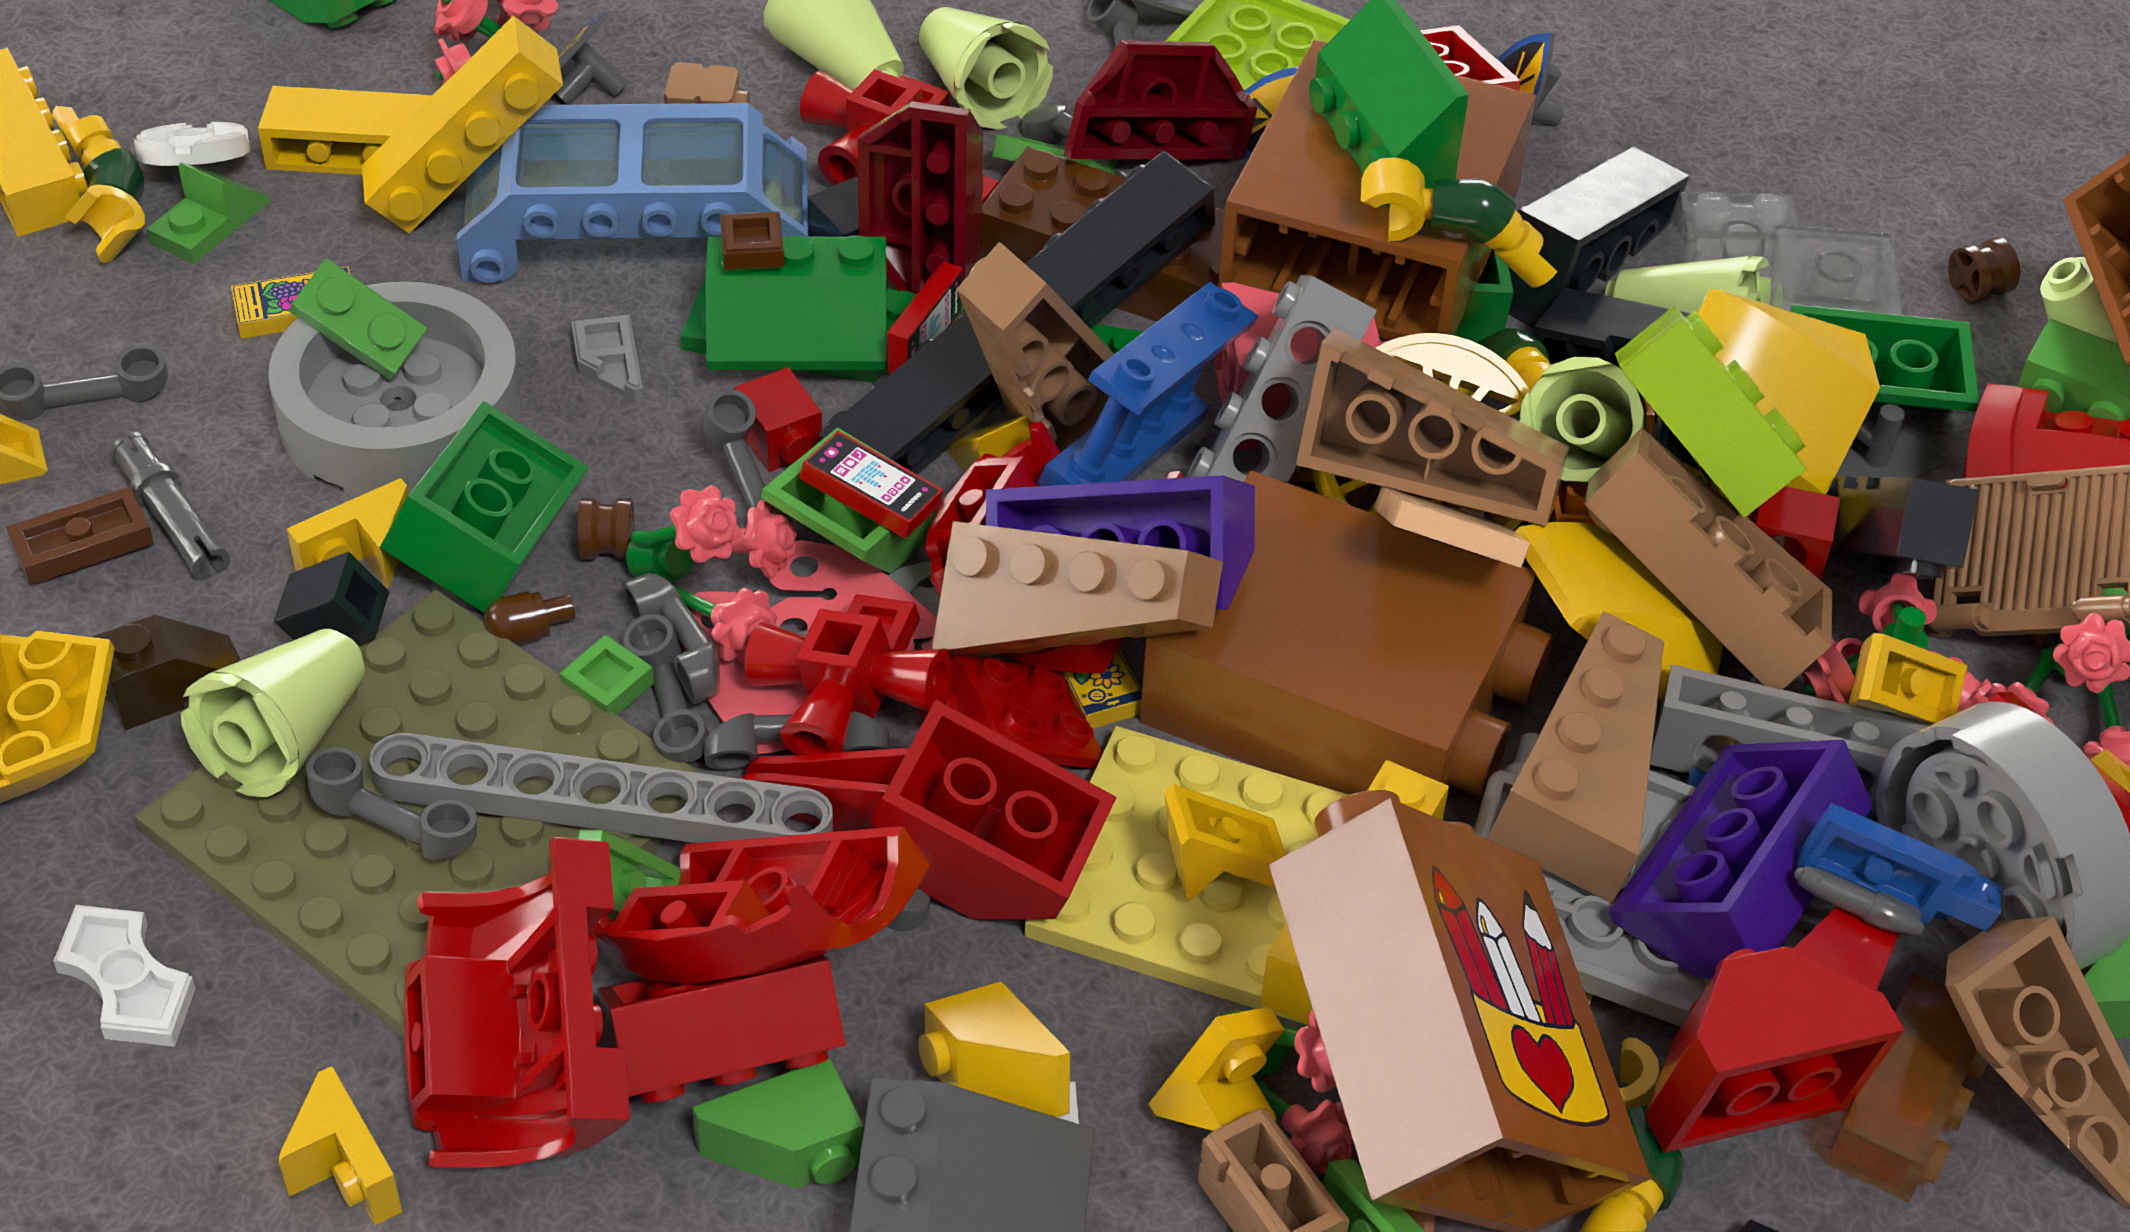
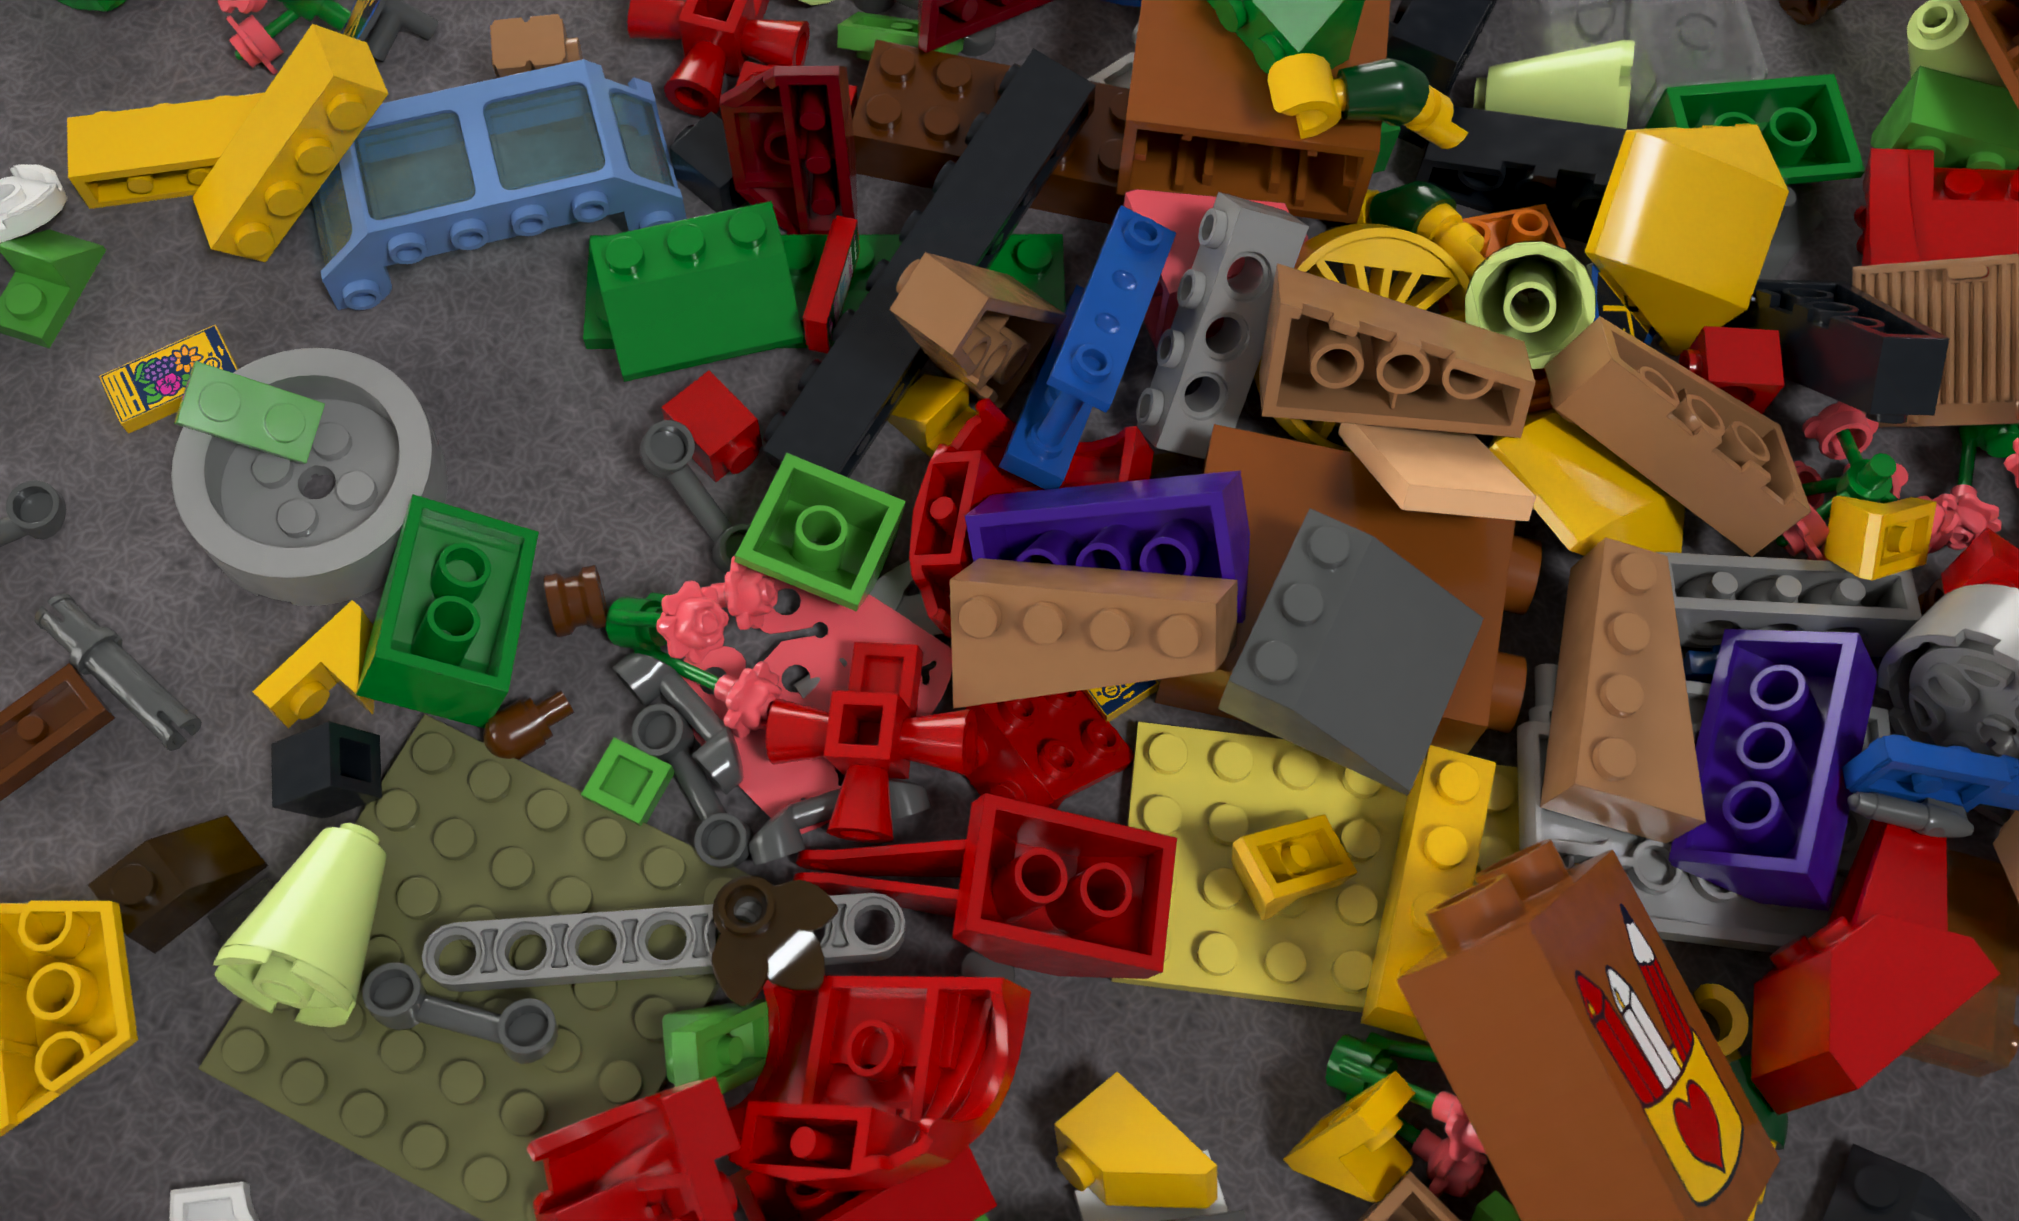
camera: 15 degrees left, 20 degrees up
light grey tile [571,315,644,402] -> none
reddish brown tile [720,211,784,270] -> none
tile [800,431,943,539] -> none
lime brick [1615,305,1806,518] -> none
none -> dark brown plate [711,876,838,1007]
none -> dark grey slope [1218,508,1484,796]

